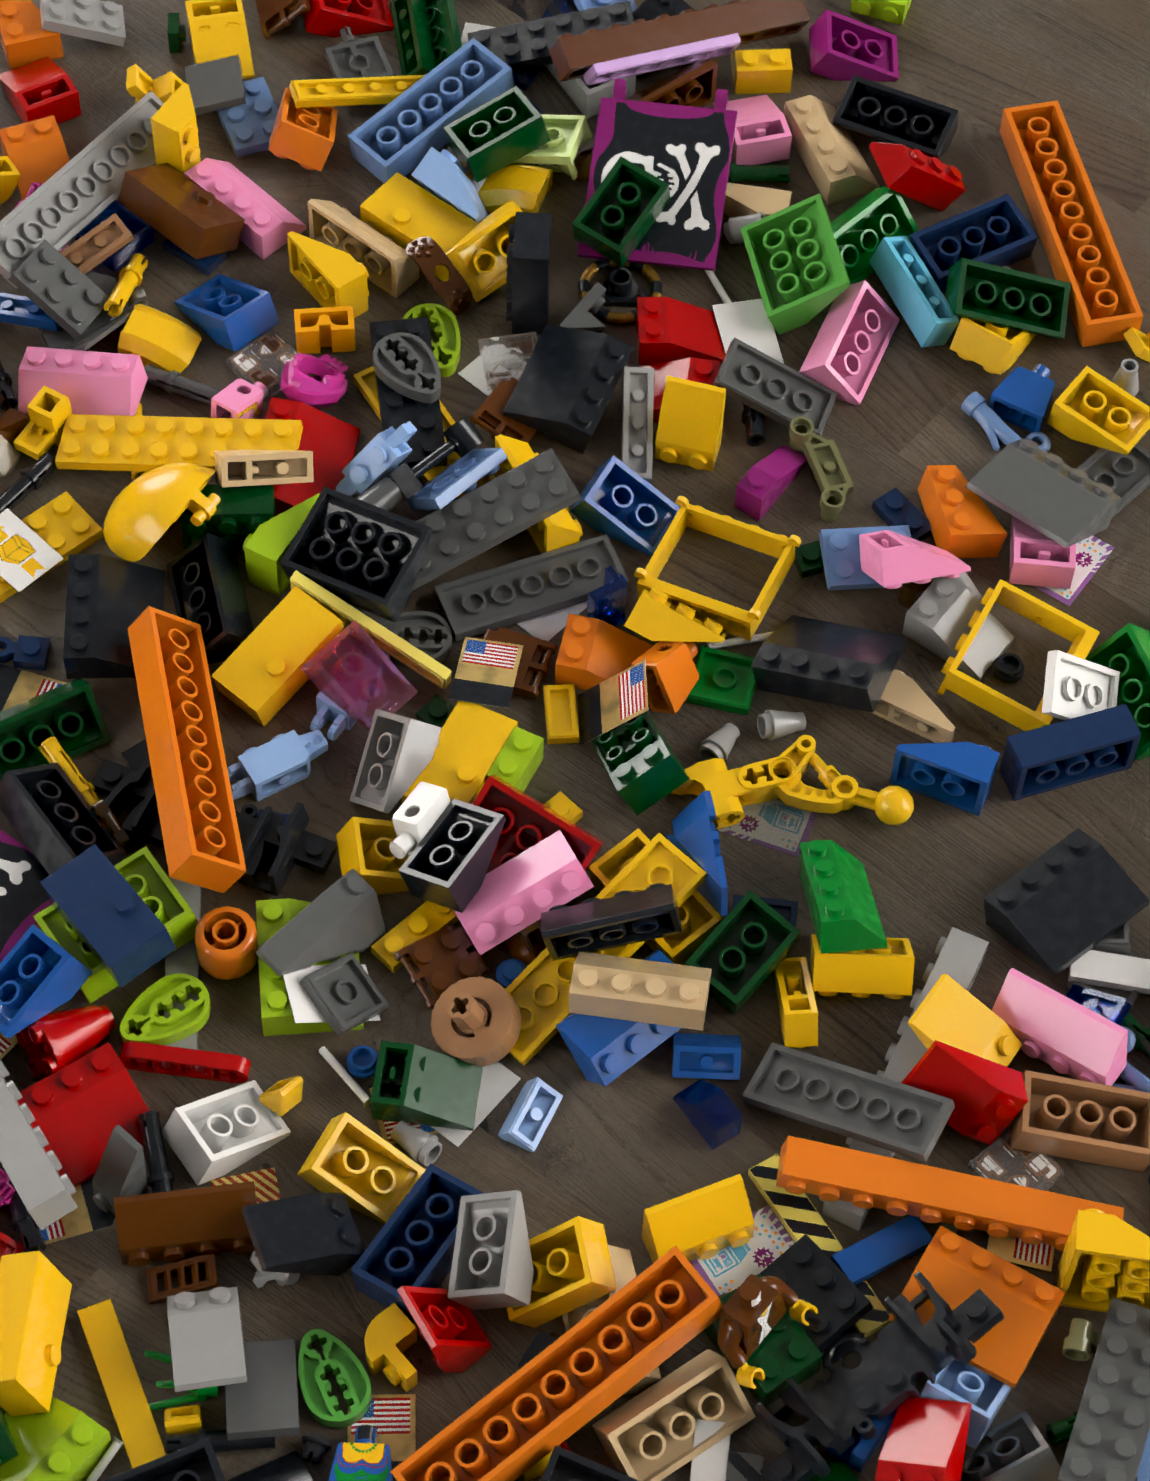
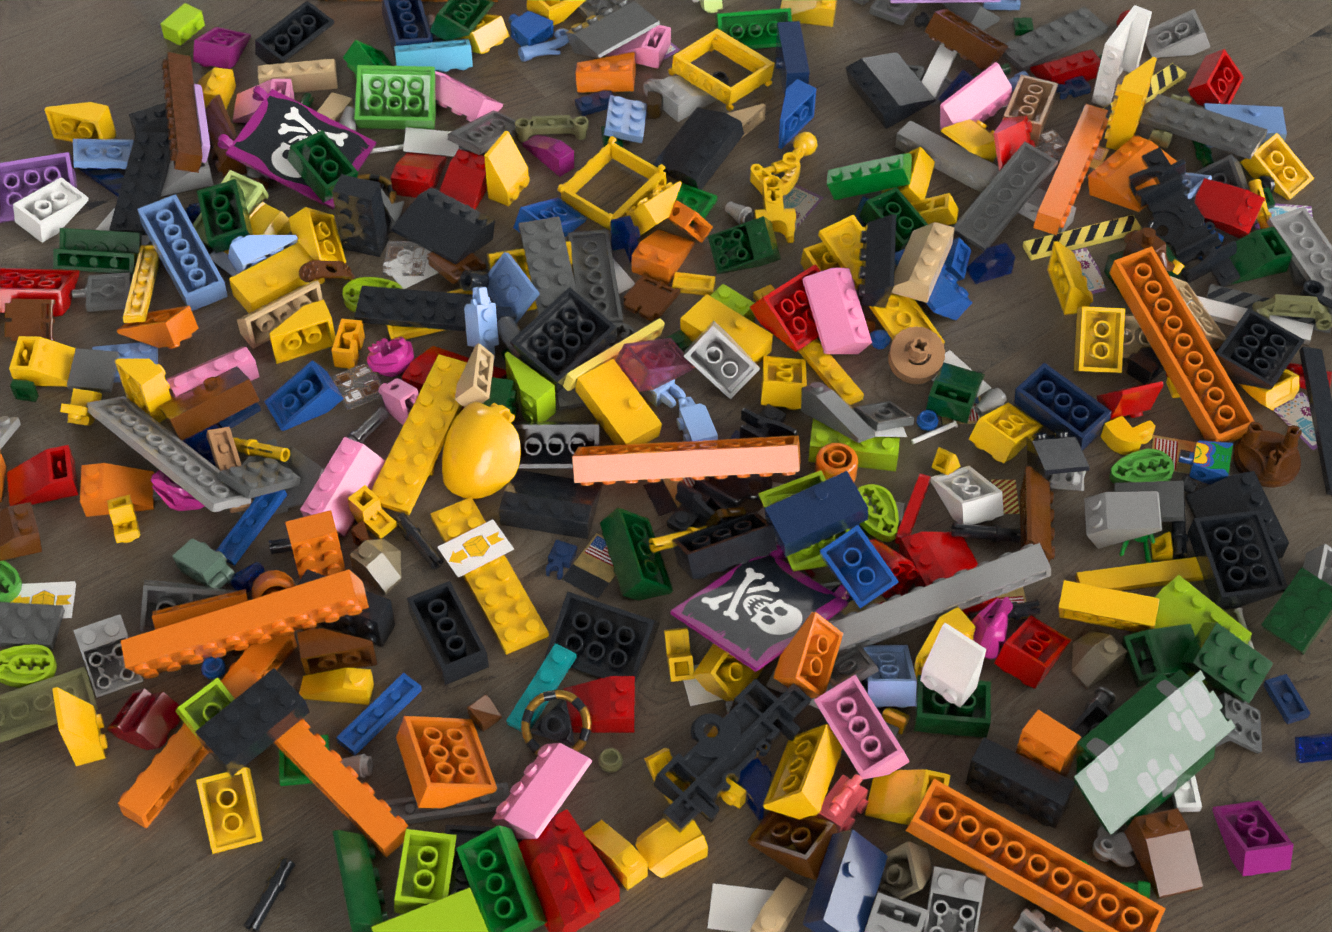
camera: 75 degrees left, 5 degrees down
dark grey slope [92,1124,148,1215] -> none
yellow slope [117,304,202,373] -> none
reddish brown slope [146,1254,219,1305] -> none
dark grey piece [373,332,441,403] -> none
white torso [389,781,450,859] -> none
reddish brown plate [393,925,490,1010] -> none
black slope [398,799,506,913] -> none
light grey slope [448,1190,534,1310] -> none
sticker [449,637,524,708] -> none
light blue slope [498,1077,563,1152] -> none
sticker [578,659,648,746] -> none
light grey plate [621,366,654,483] -> none
blue wedge [666,791,728,916] -> none
light grey cone [757,710,806,741] -> none
black plate [760,1234,874,1353] -> none
blue tile [830,1215,933,1285] -> none
bright pink slope [859,530,971,589] -> none
red slope [869,142,966,212] -> none
white plate [1042,650,1120,721] -> none

